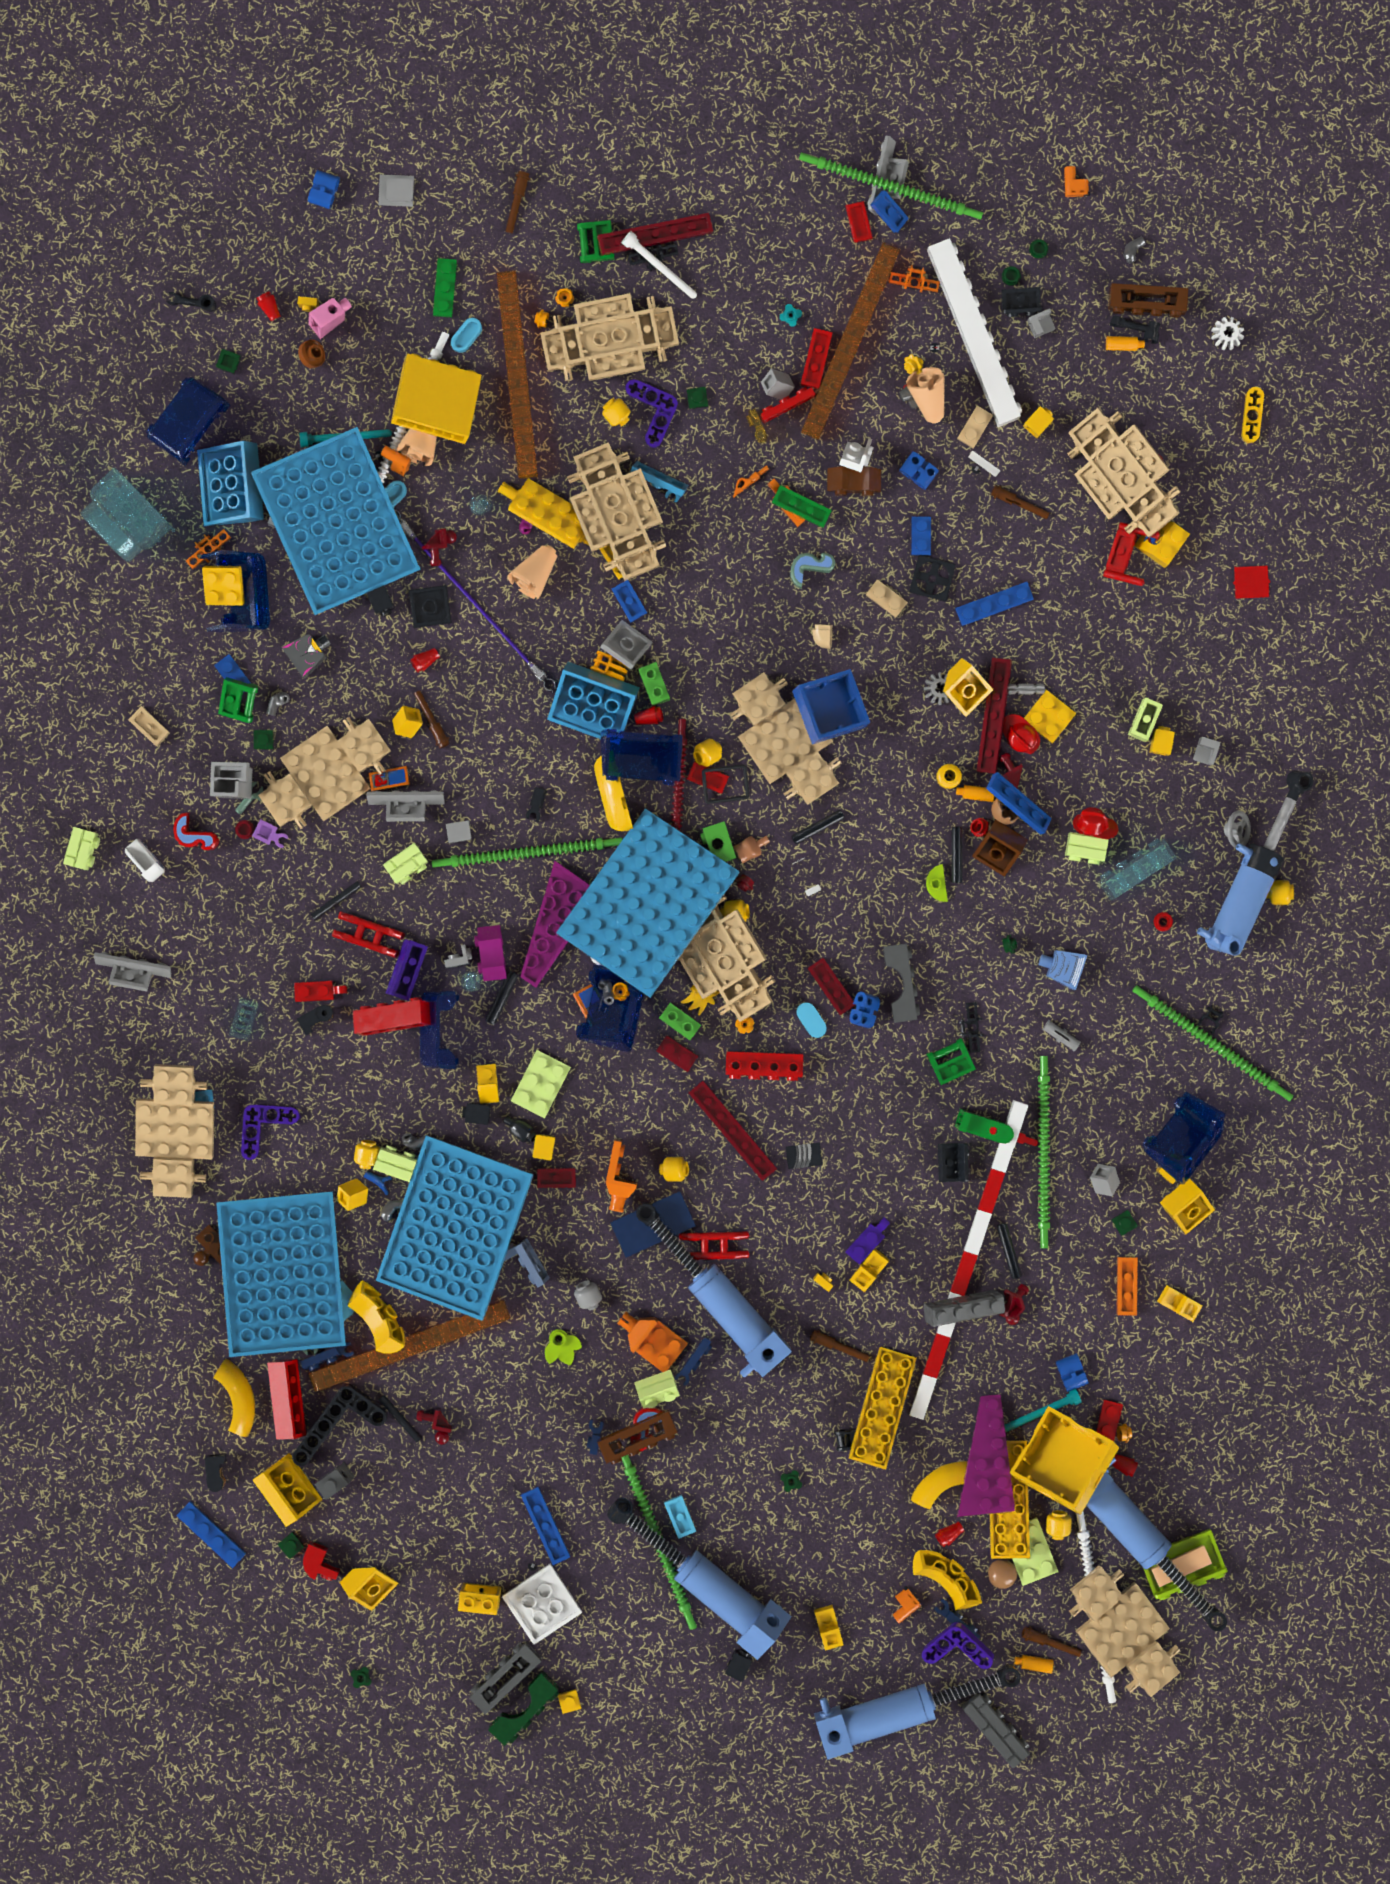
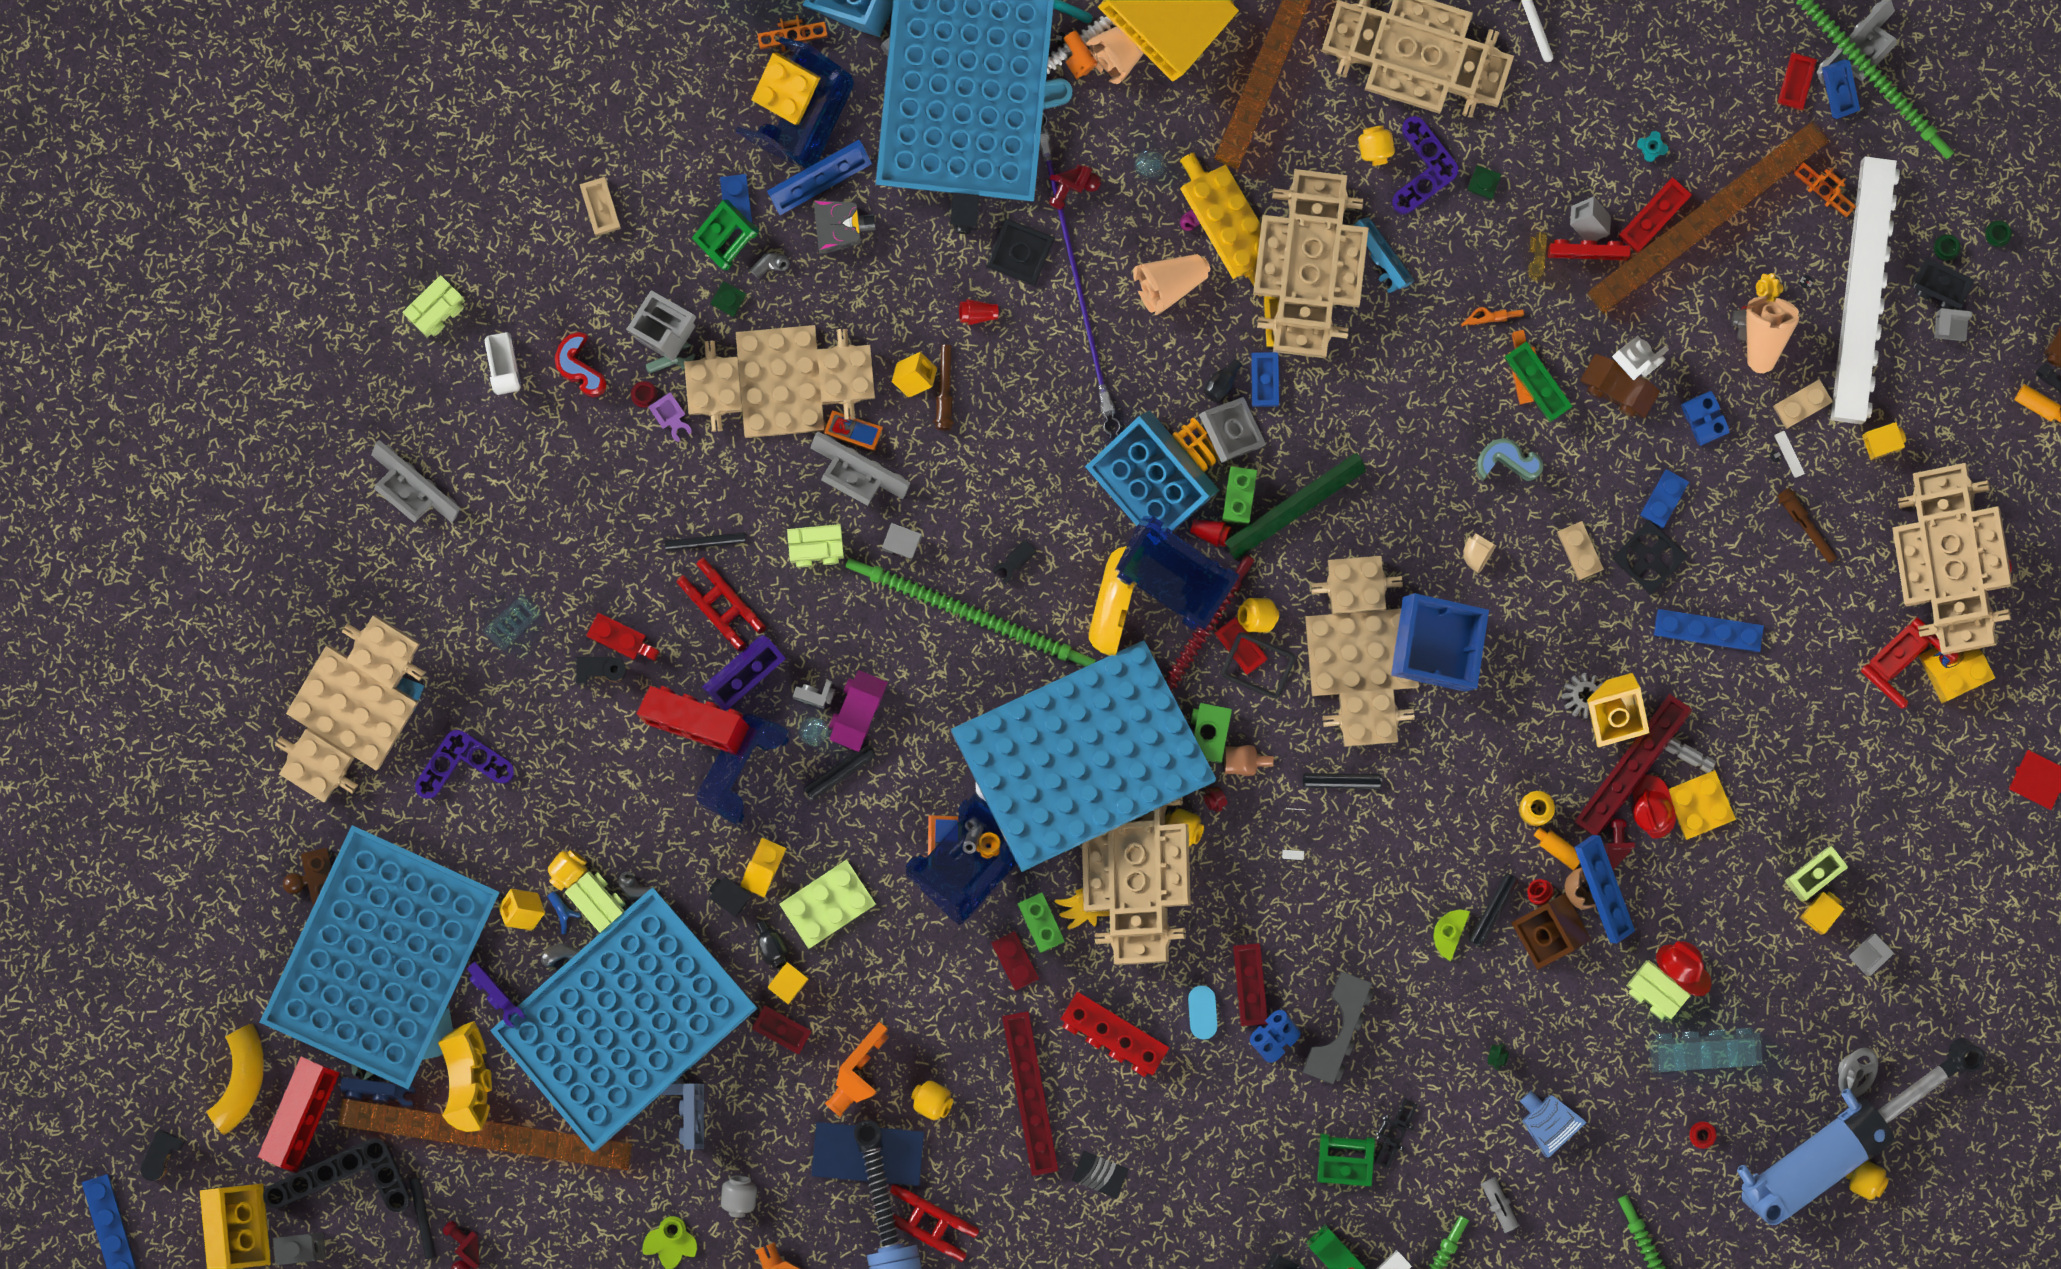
camera: 30 degrees right, 5 degrees down
magenta wing [520,861,590,988] -> none
light orange plate [735,1017,754,1034] -> none
none -> dark purple plate [467,962,526,1028]
none -> blue plate [767,140,872,215]
none -> black piece [1204,359,1242,402]
none -> dark green tile [1225,453,1366,560]

